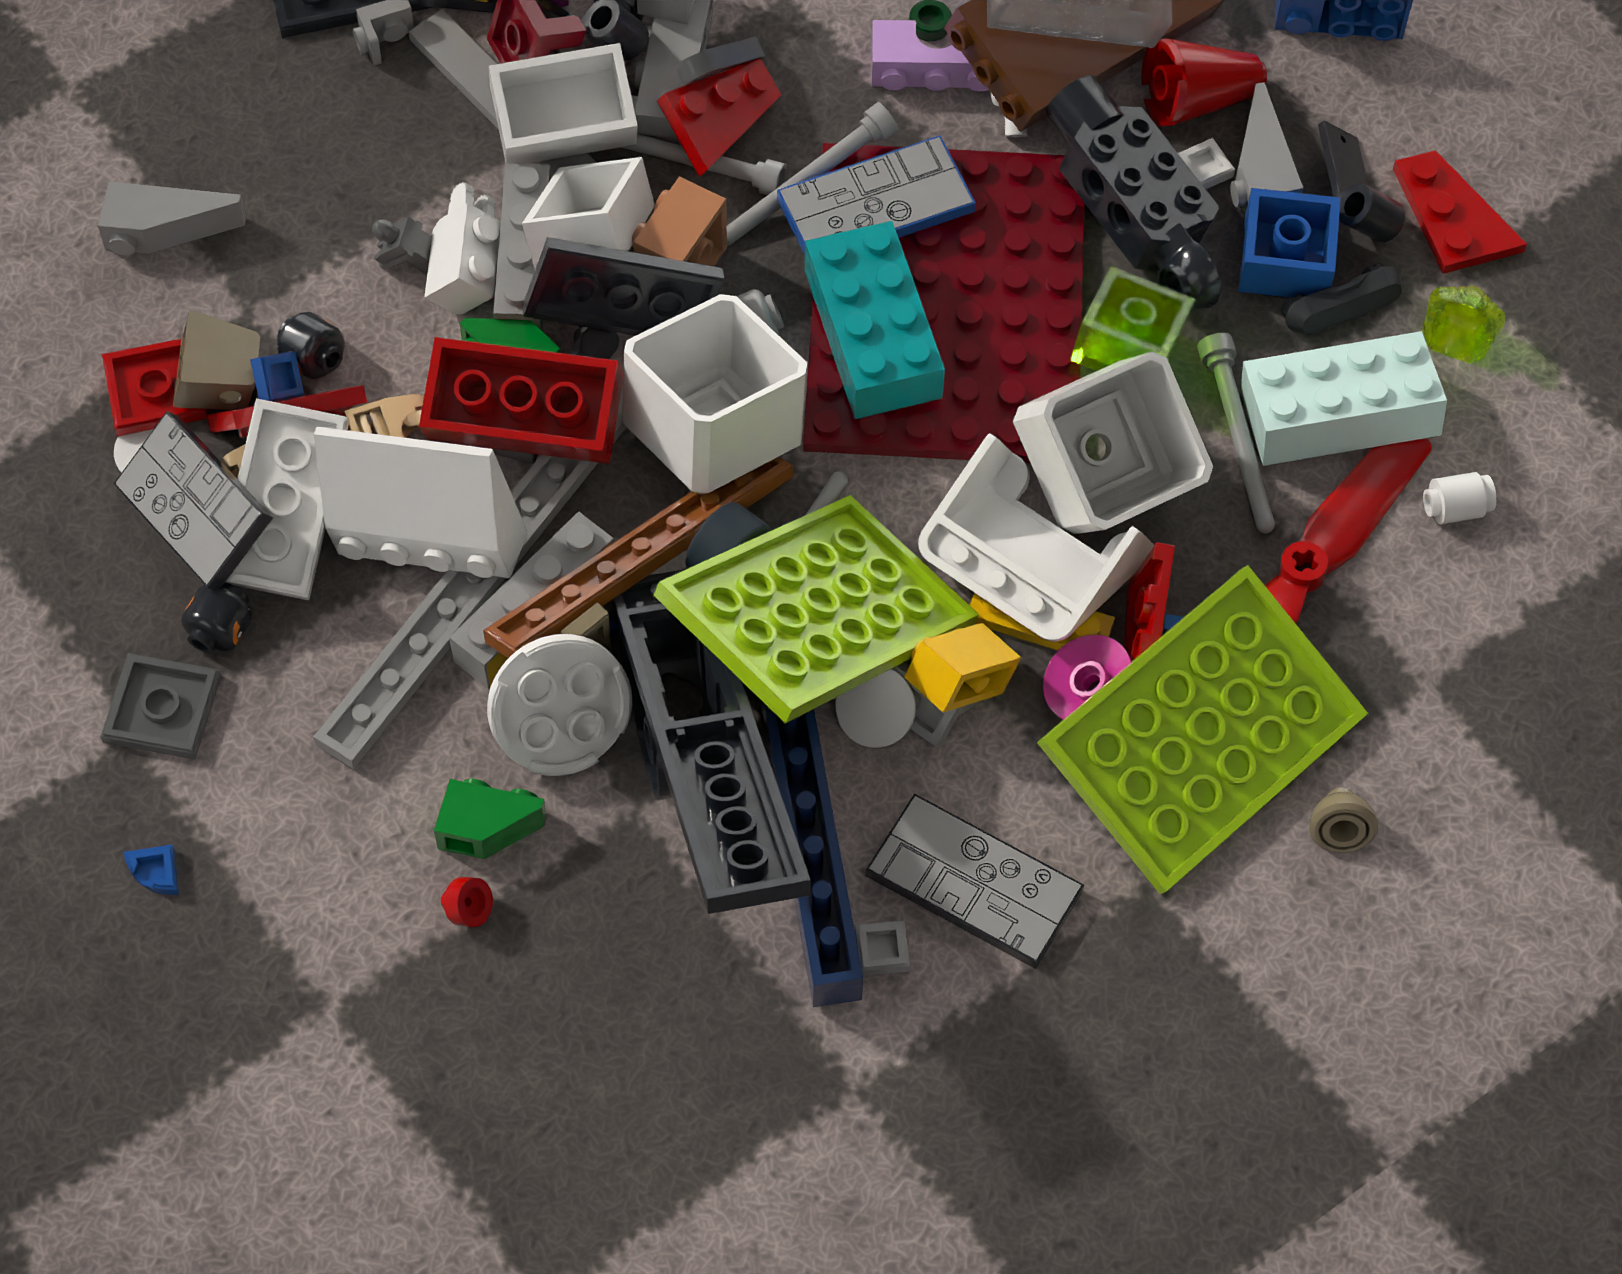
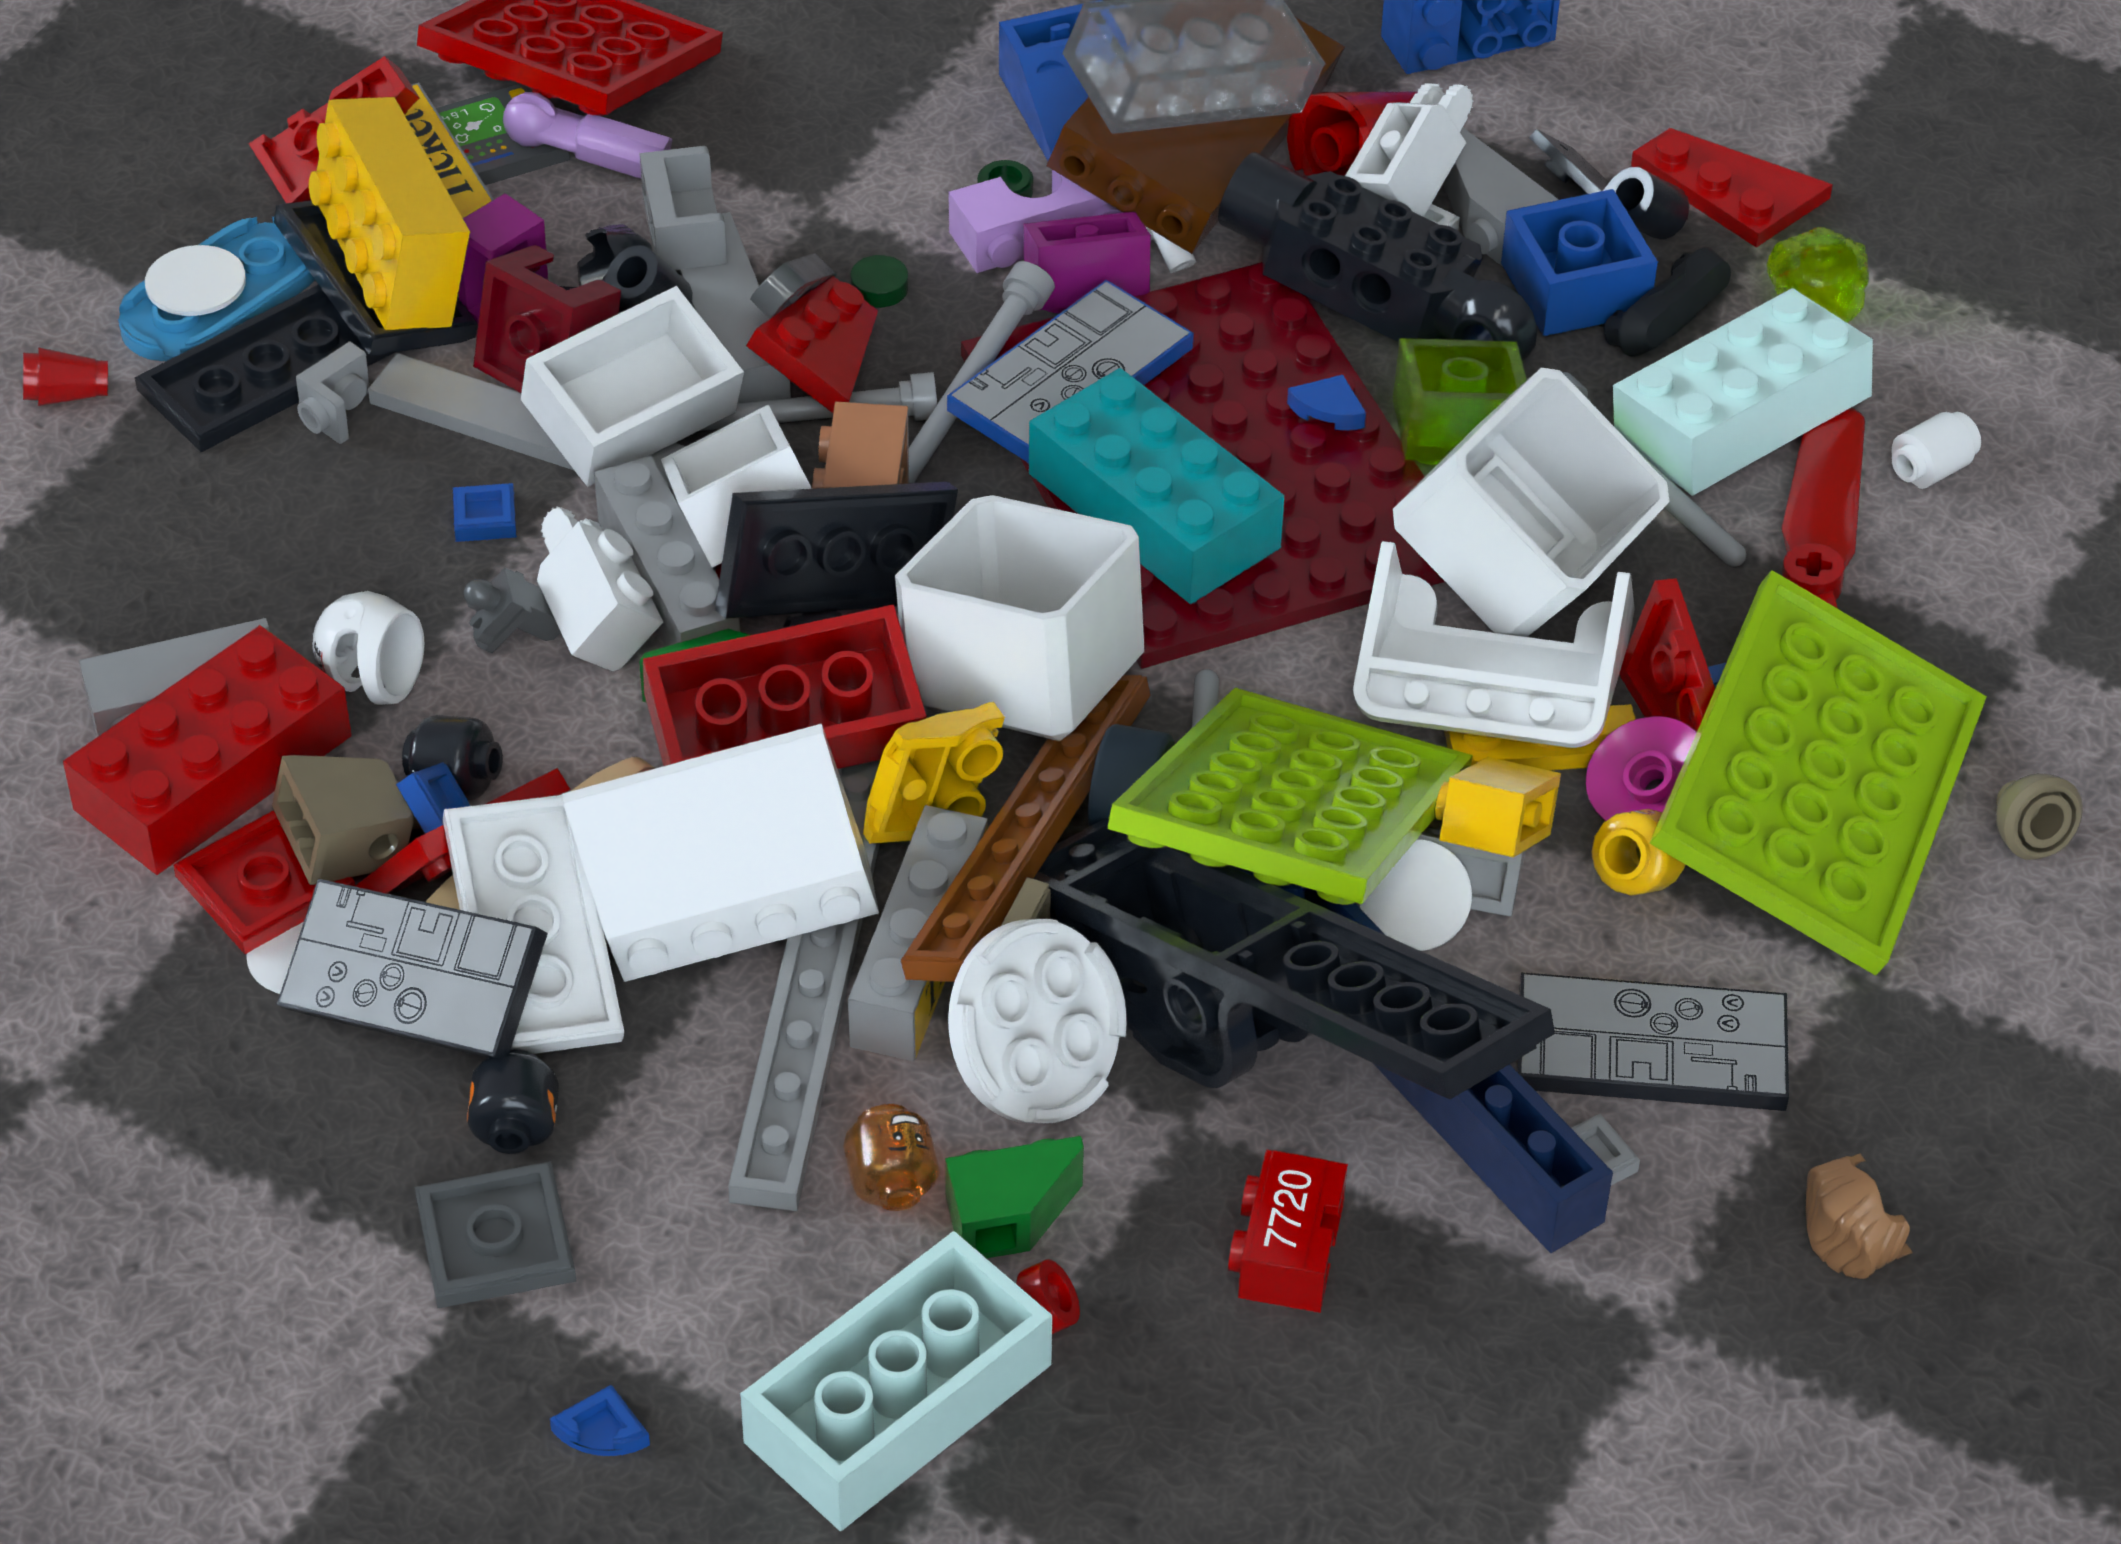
camera: 25 degrees left, 15 degrees down
none -> red brick [63,625,352,875]
none -> white helmet [312,591,425,705]
none -> blue tile [453,483,517,542]
none -> light aqua brick [740,1231,1052,1532]
none -> clear orange head [843,1104,940,1211]
none -> dark green tile [851,255,908,308]
none -> yellow slope [863,702,1005,844]
none -> magenta brick [1024,211,1151,313]
none -> red brick [1228,1150,1348,1313]
none -> blue tile [1287,375,1366,430]
none -> white hinge [1345,83,1474,217]
none -> yellow head [1591,809,1685,896]
none -> medium nougat hair [1806,1154,1913,1279]

